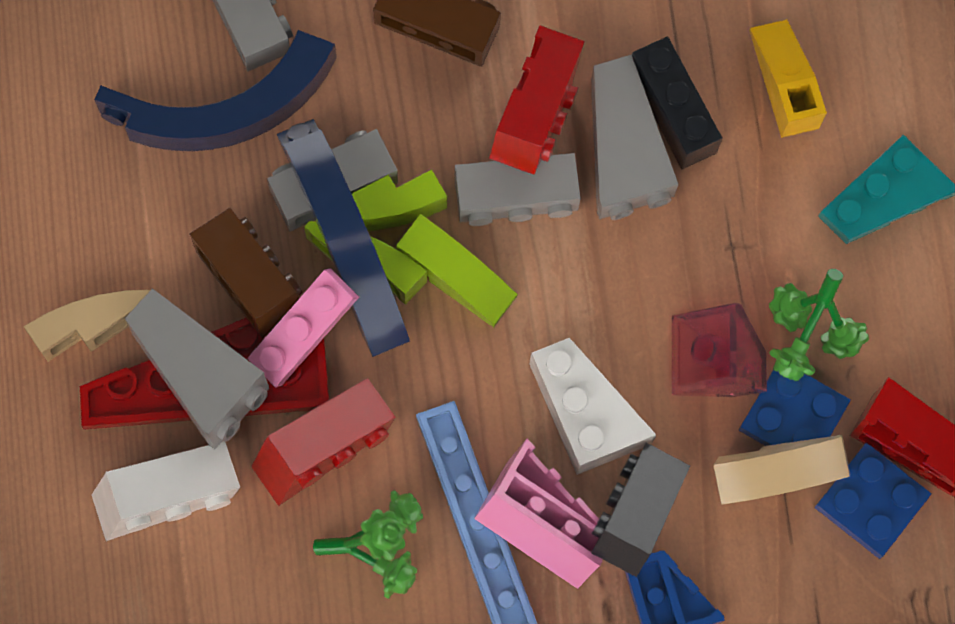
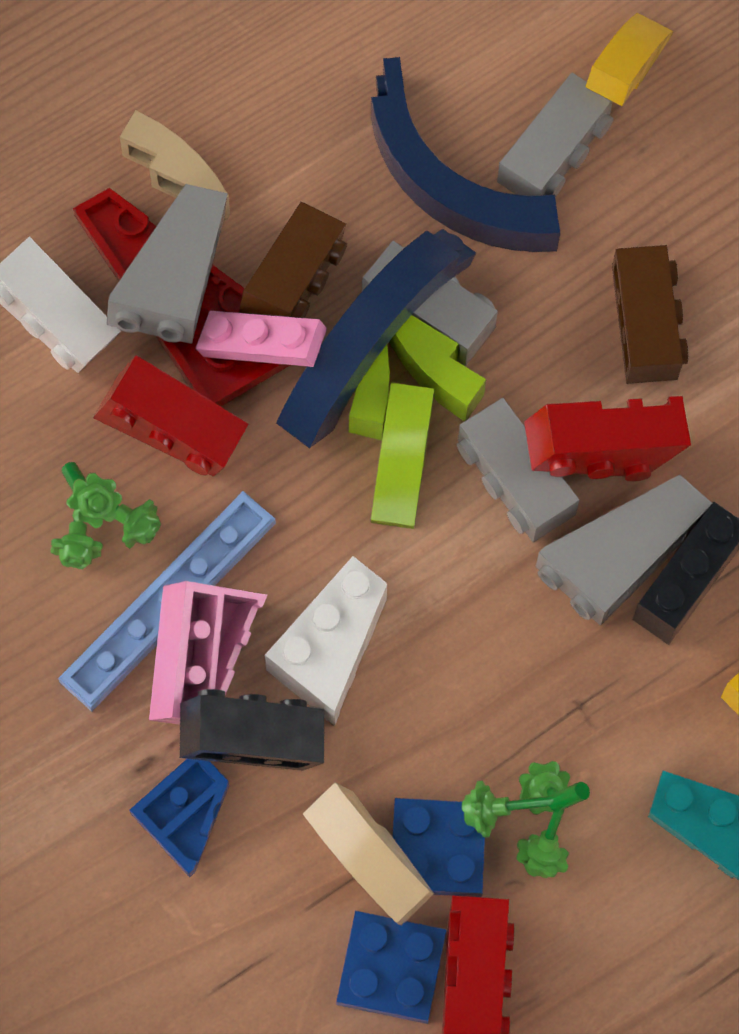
camera: 65 degrees right, 5 degrees down
clear pink slope [672,303,767,397] -> none

